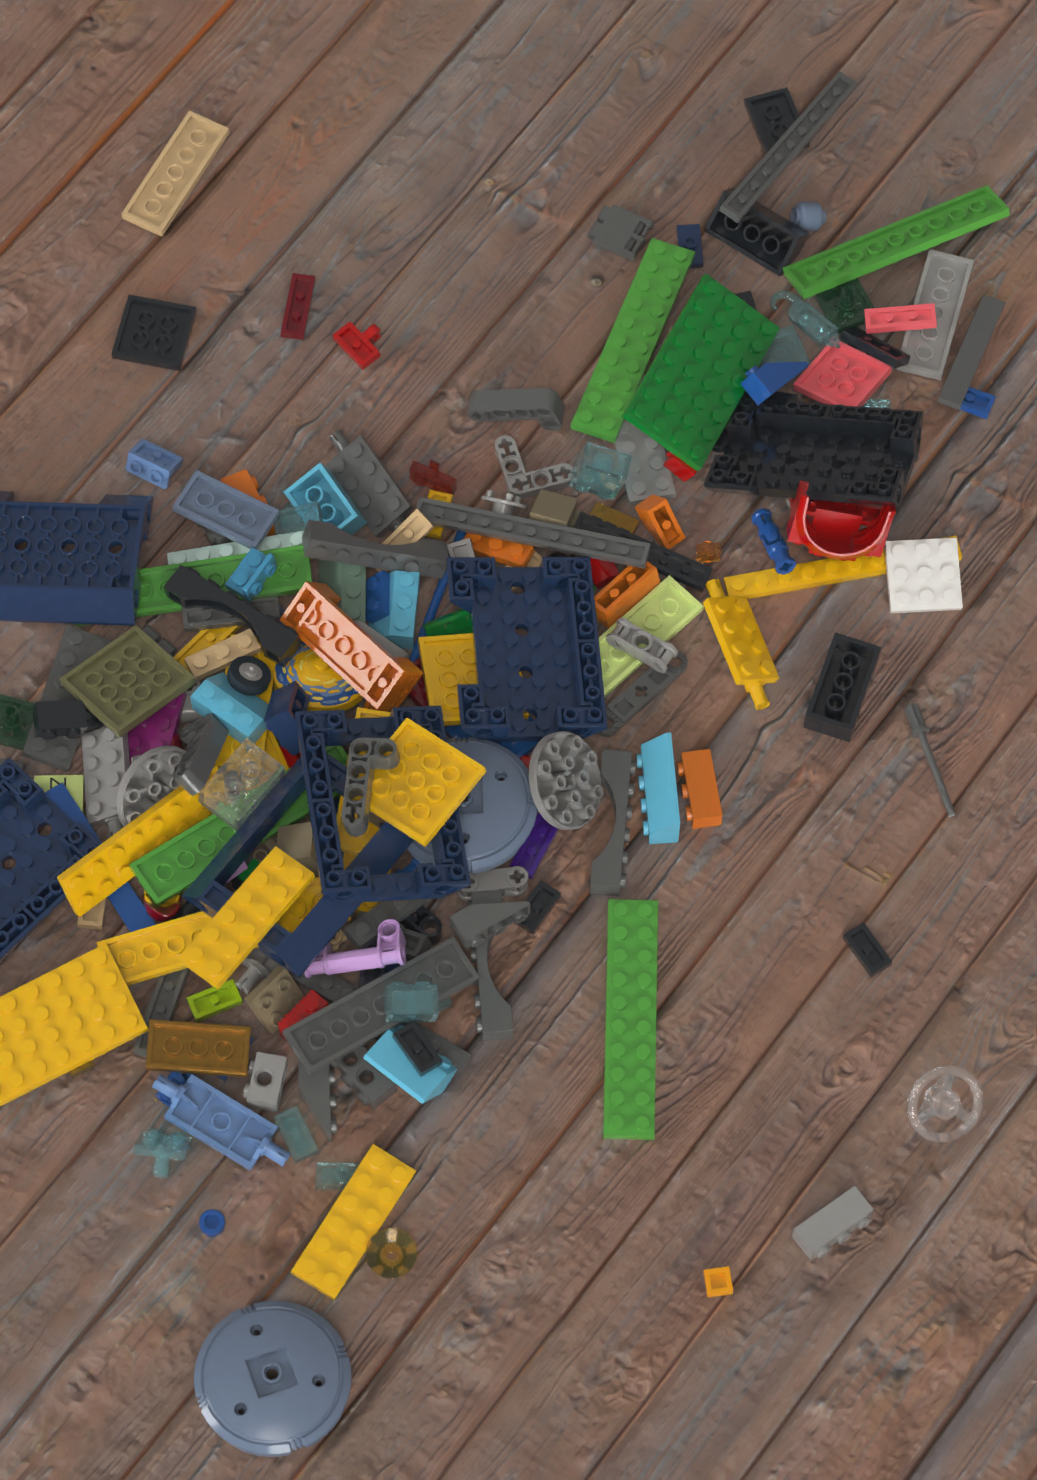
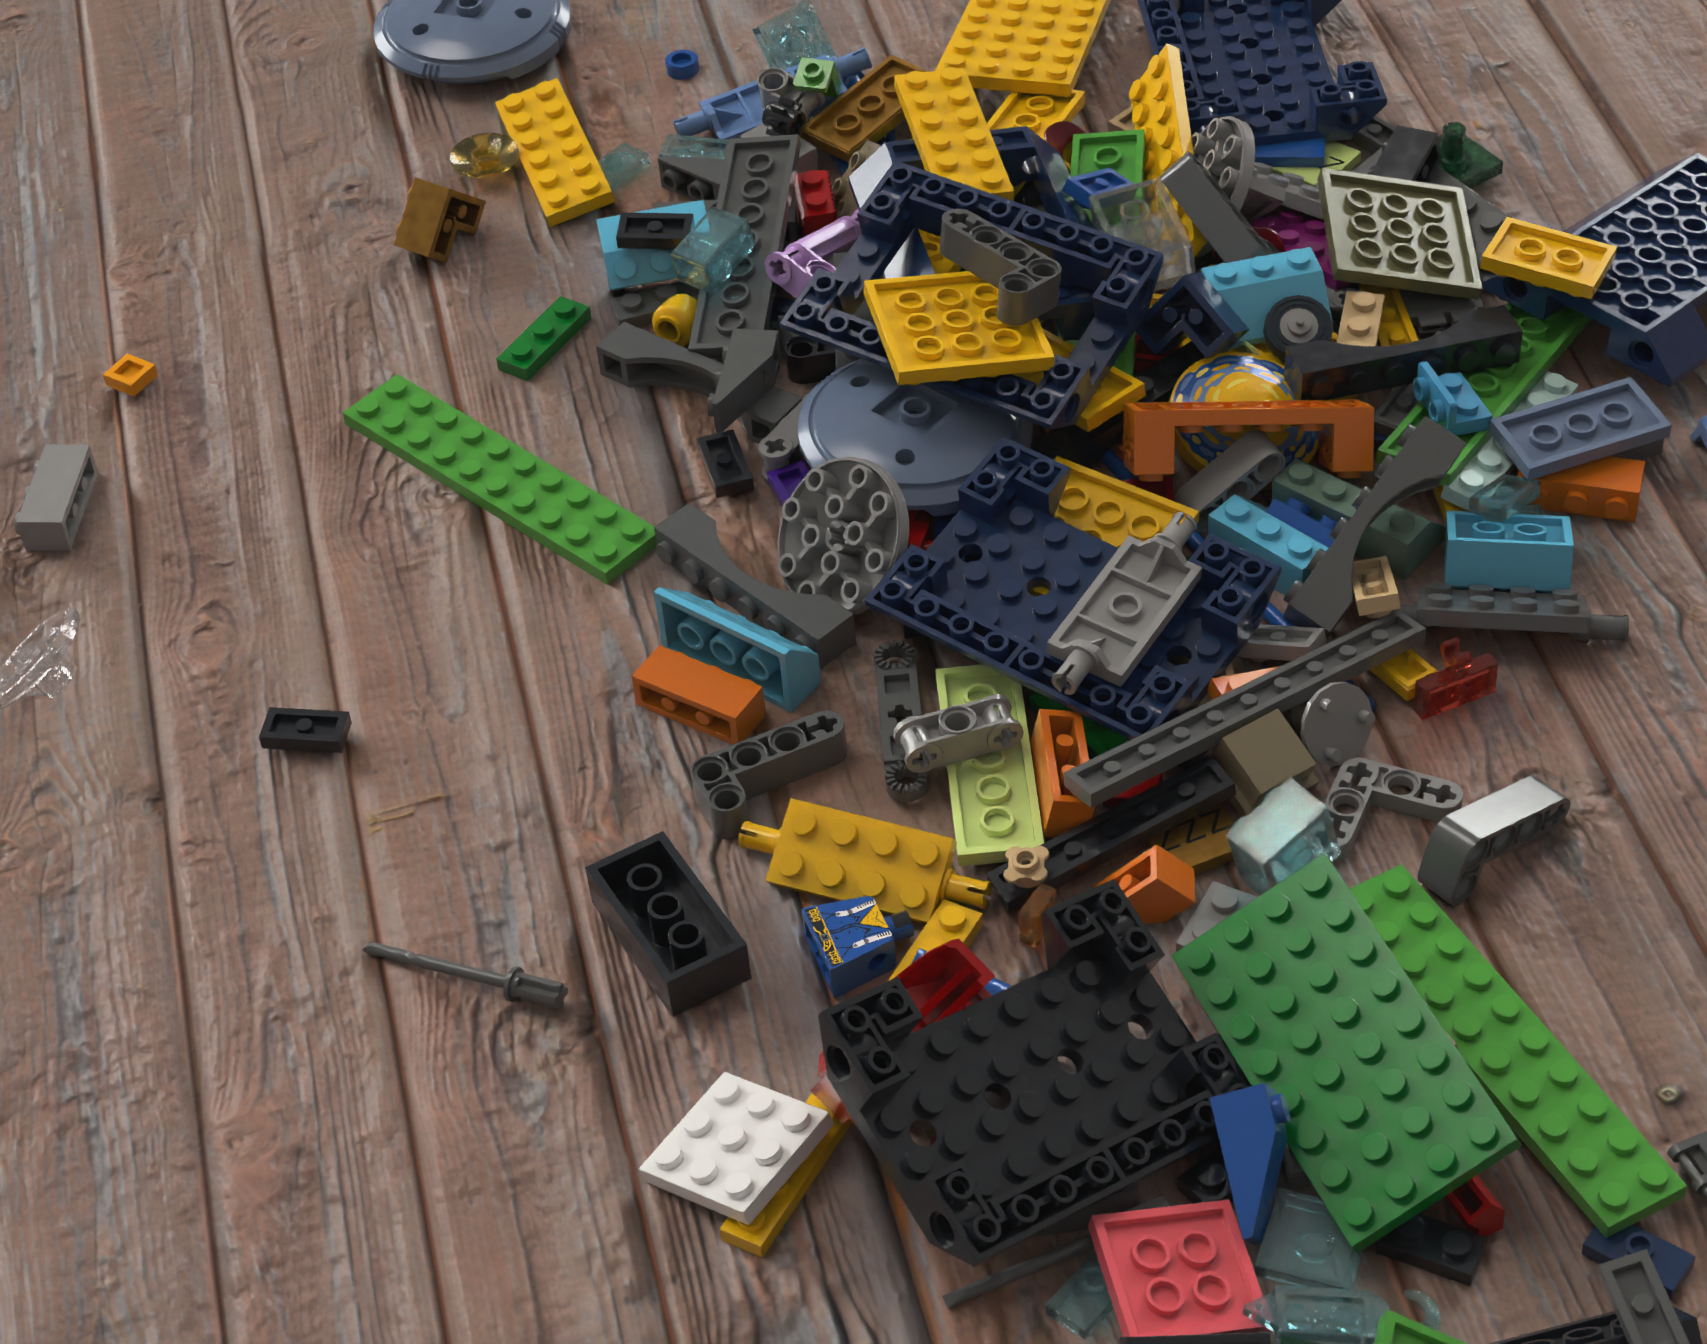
camera: 135 degrees right, 20 degrees down
none -> pearl gold brick [394,177,486,263]
none -> green plate [496,296,592,381]
none -> yellow head [652,294,697,347]
none -> dark grey beam [690,710,847,840]
none -> light grey piece [757,67,825,124]
none -> black gear [762,95,806,136]
none -> bright green bracket [793,57,841,98]
none -> blue torso [801,896,914,998]
none -> tan plate [1004,846,1049,888]
none -> light grey plate [1046,512,1202,695]
none -> blue plate [1062,167,1137,210]
none -> yellow plate [1480,217,1617,299]

